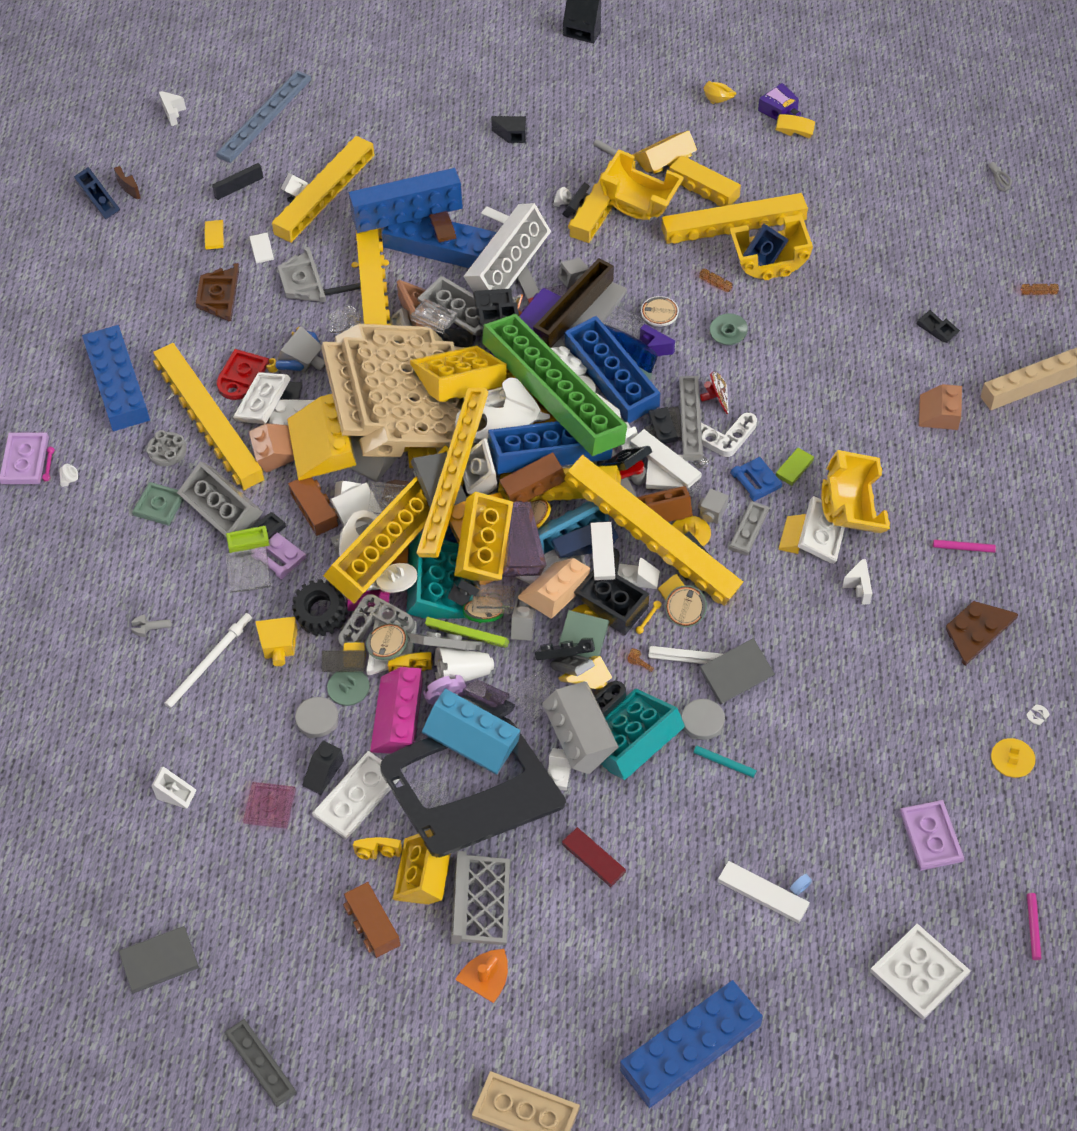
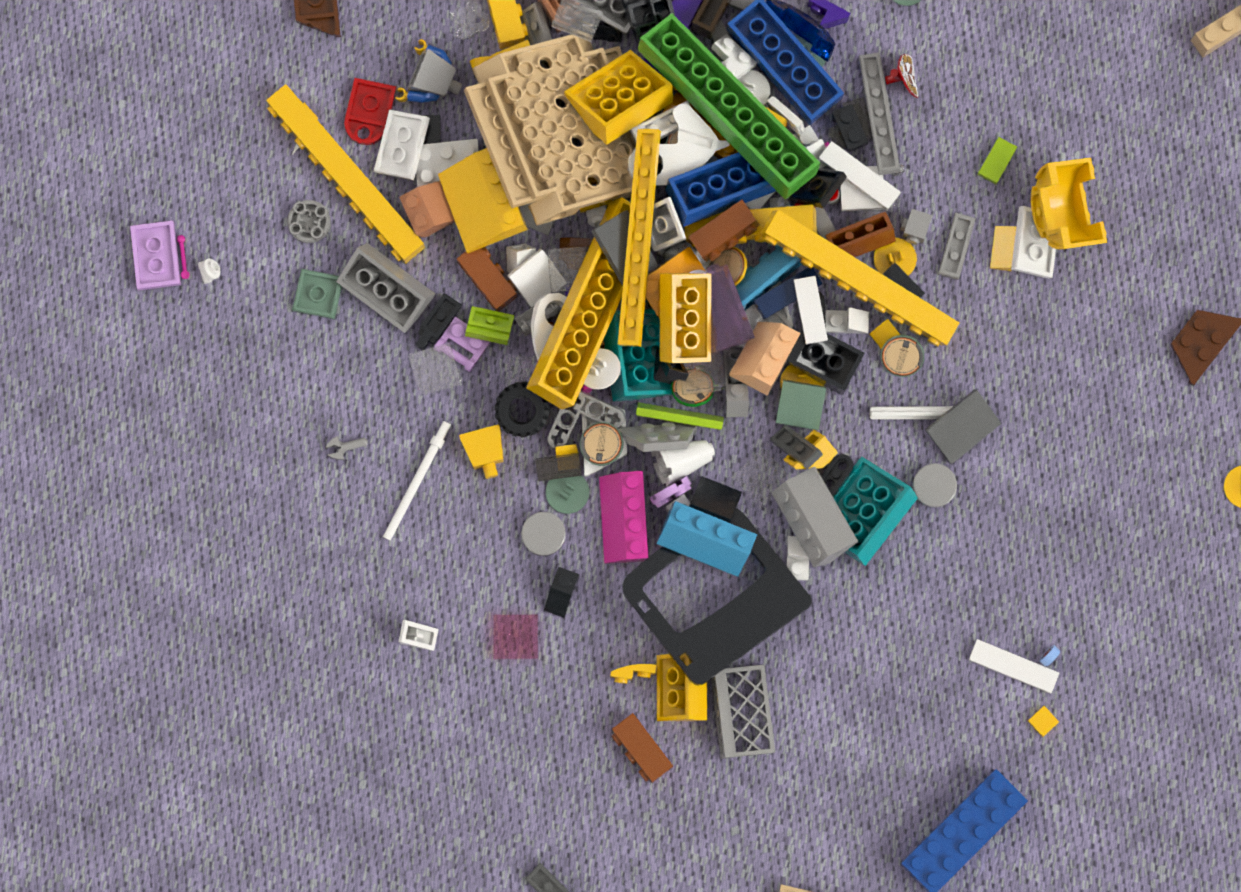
camera: 10 degrees left, 25 degrees up
blue brick [82,325,150,432] -> none
dark grey tile [119,925,199,994] -> none
lime tile [226,526,270,553] -> none
white tile [312,751,399,839] -> none
yellow slope [388,652,433,672] -> none
orange shield [455,949,508,1003] -> none
clear purple piece [462,679,510,708] -> none
black hinge [535,638,595,661] -> none
dark red tile [562,827,626,887] -> none
clear orange hand [628,648,654,672] -> none
yellow hinge [635,601,662,634] -> none
teal bar [694,745,757,778] -> none
white beam [701,413,757,457] -> none
blue plate [730,457,782,501] -> none
white slope [842,559,872,605] -> none
white plate [870,924,970,1020] -> none
lavender tile [900,800,964,871] -> none
nougat slope [919,384,962,430] -> none
dark pink bar [933,540,996,553] -> none
none -> lime plate [465,306,514,345]
none -> yellow tile [1028,706,1059,737]

